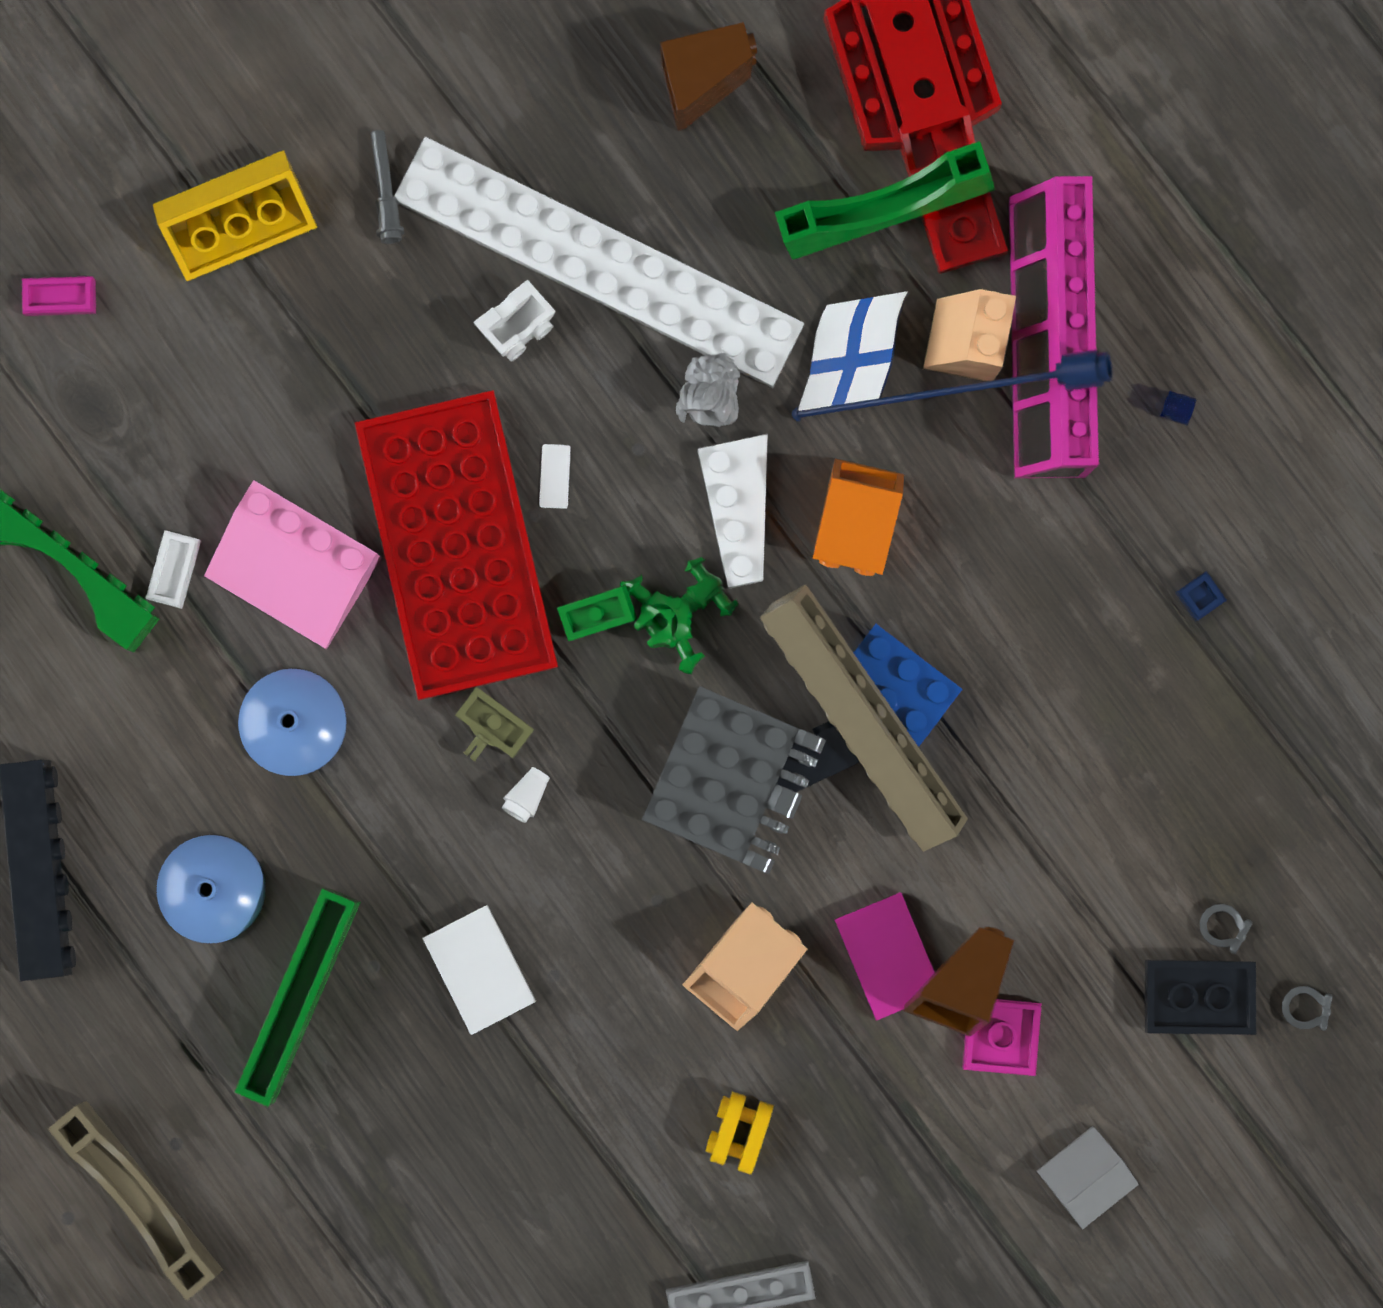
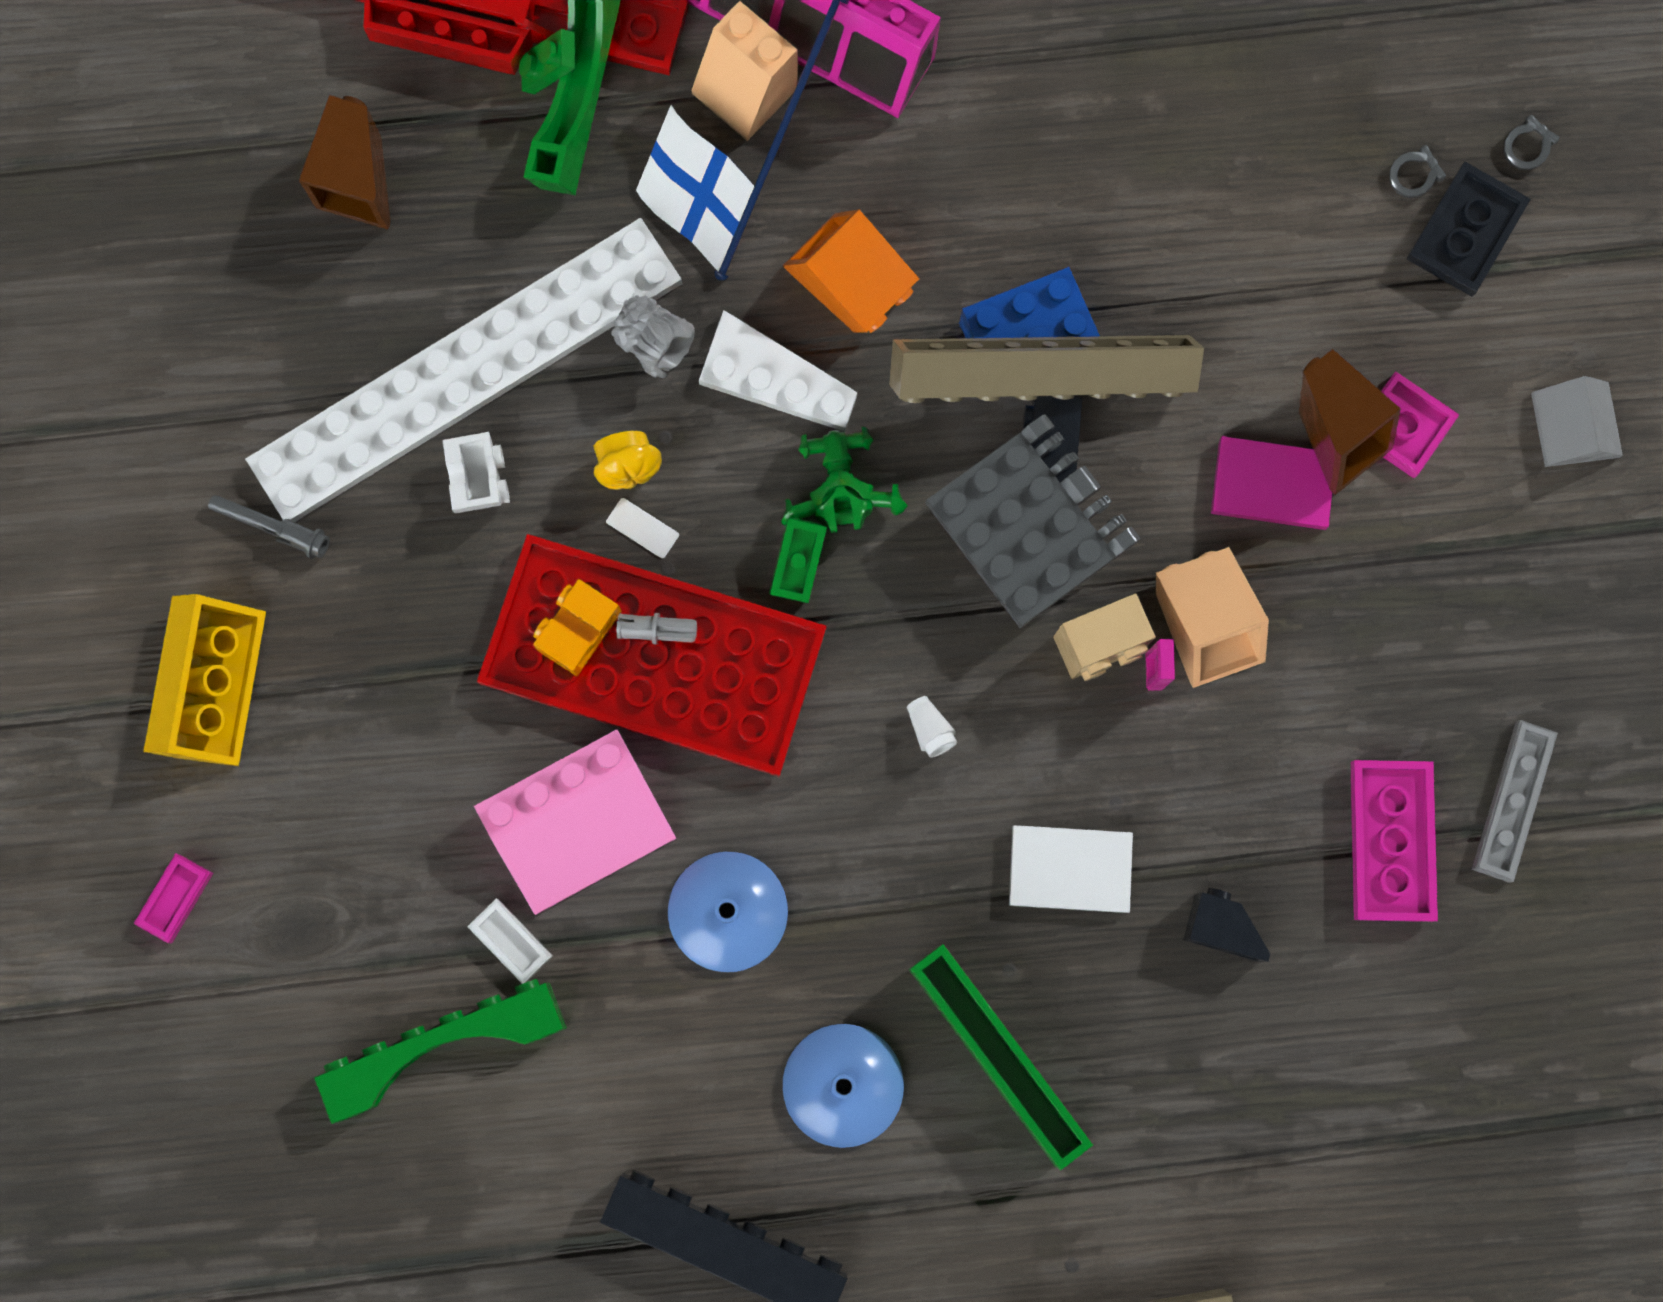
camera: 65 degrees left, 5 degrees down
olive plate [455,687,535,762] -> none
yellow brick [705,1091,774,1175] -> none
dark blue tile [1175,571,1227,622] -> none
none -> green plate [519,29,575,95]
none -> light orange brick [533,579,622,677]
none -> yellow piece [593,431,662,490]
none -> light grey axle [617,613,697,644]
none -> tan brick [1053,593,1156,681]
none -> dark pink tile [1145,639,1175,691]
none -> black slope [1183,888,1270,962]
none -> dark pink plate [1351,760,1438,922]

